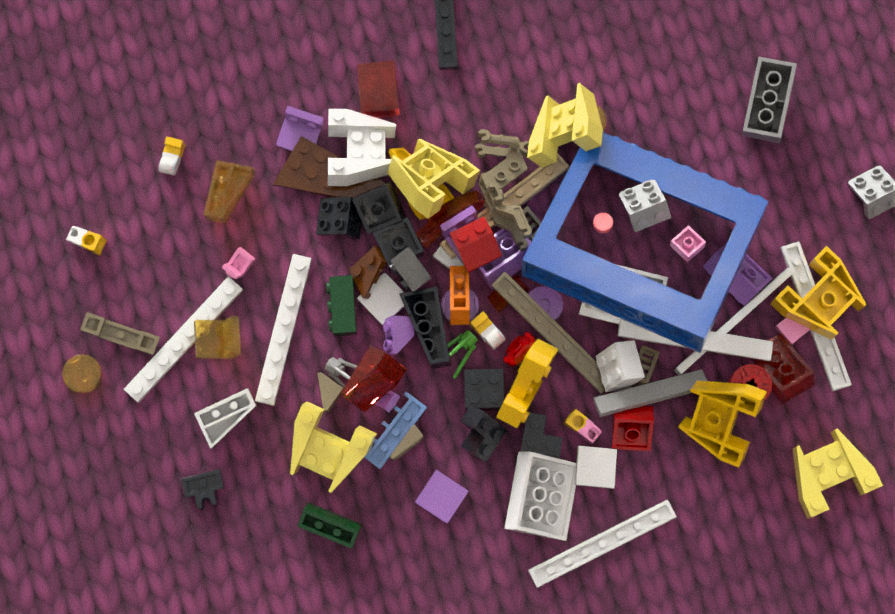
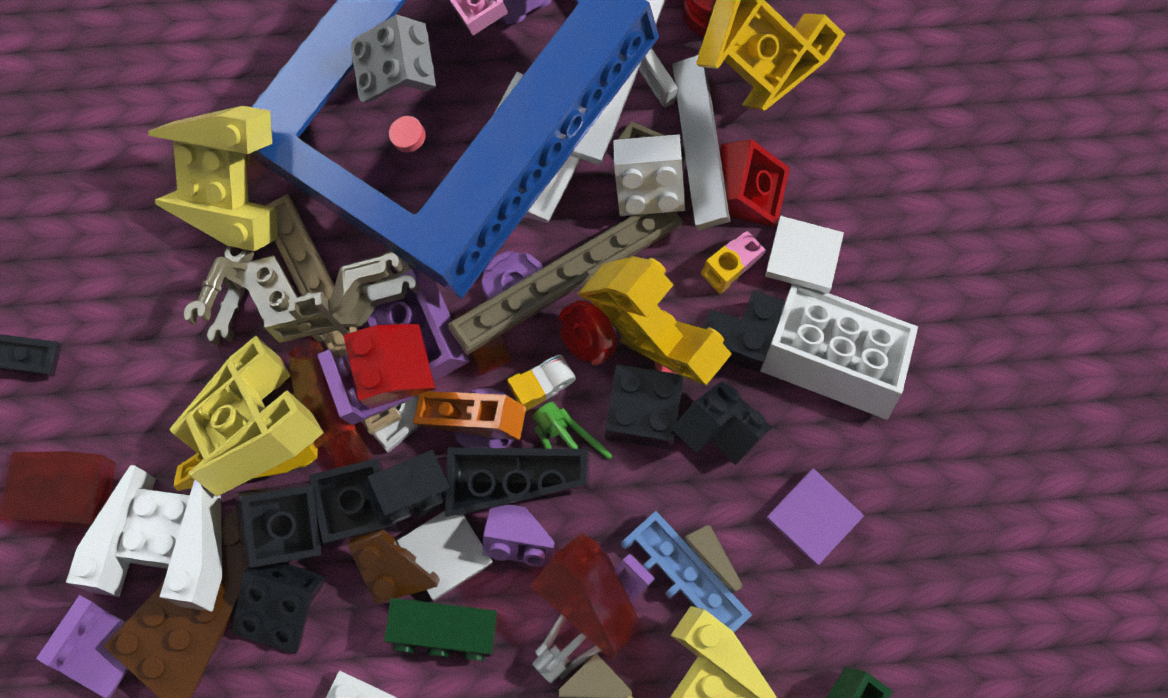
camera: 85 degrees left, 5 degrees down
white tile [528,499,677,588] -> none

